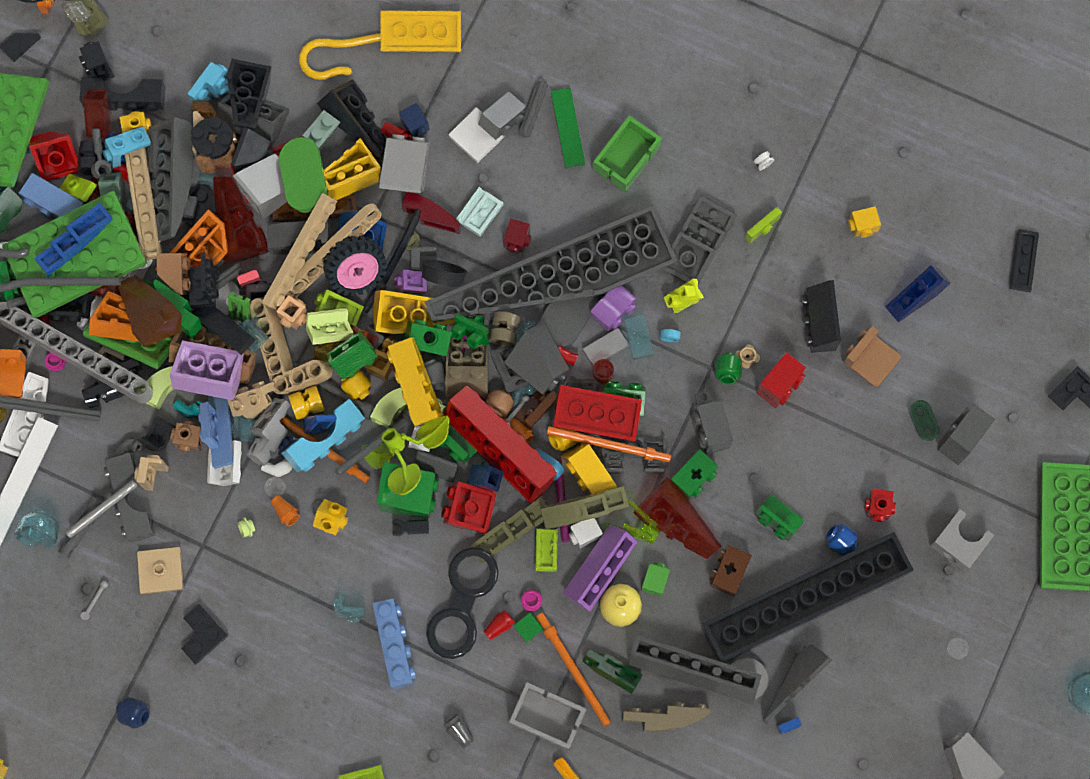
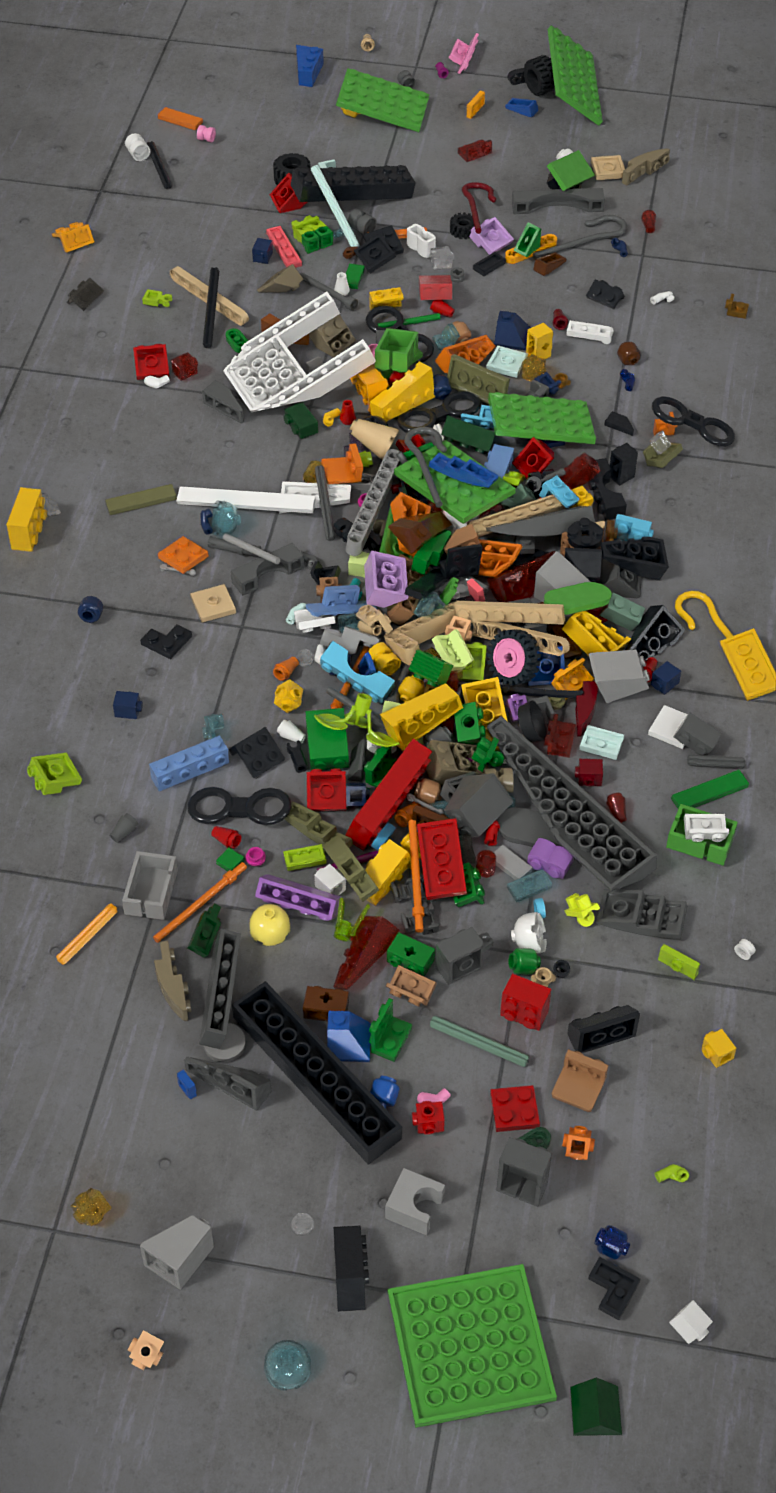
camera: 75 degrees right, 25 degrees down
tan bracket [134,455,169,491] -> none
yellowish green plate [237,517,255,538] -> none
bright green brick [641,562,670,597] -> none
clear blue slope [885,265,951,322] -> none
black tile [1010,229,1039,293] -> none
none -> dark blue brick [113,691,143,719]
none -> orange plate [158,536,209,574]
none -> dark blue arm [200,508,213,535]
none -> black bracket [229,727,285,778]
none -> white cone [277,720,306,744]
none -> light aqua arm [286,603,306,624]
none -> blue slope [327,1011,371,1062]
none -> black wedge [333,1225,369,1312]
none -> medium nougat bracket [386,965,437,1007]
none -> bright pink arm [417,1088,451,1104]
none -> sand green axle [430,1016,529,1067]
none -> red plate [490,1085,540,1132]
none -> white cylinder [511,912,547,953]
none -> clear red bracket [544,714,576,758]
none -> light orange bracket [551,658,594,700]
none -> black hinge [553,960,570,978]
none -> orange brick [562,1126,595,1160]
none -> clear blue head [594,1225,630,1260]
none -> clear red cone [606,793,627,823]
none -> lime arm [654,1164,689,1183]
none -> white bracket [684,814,729,842]

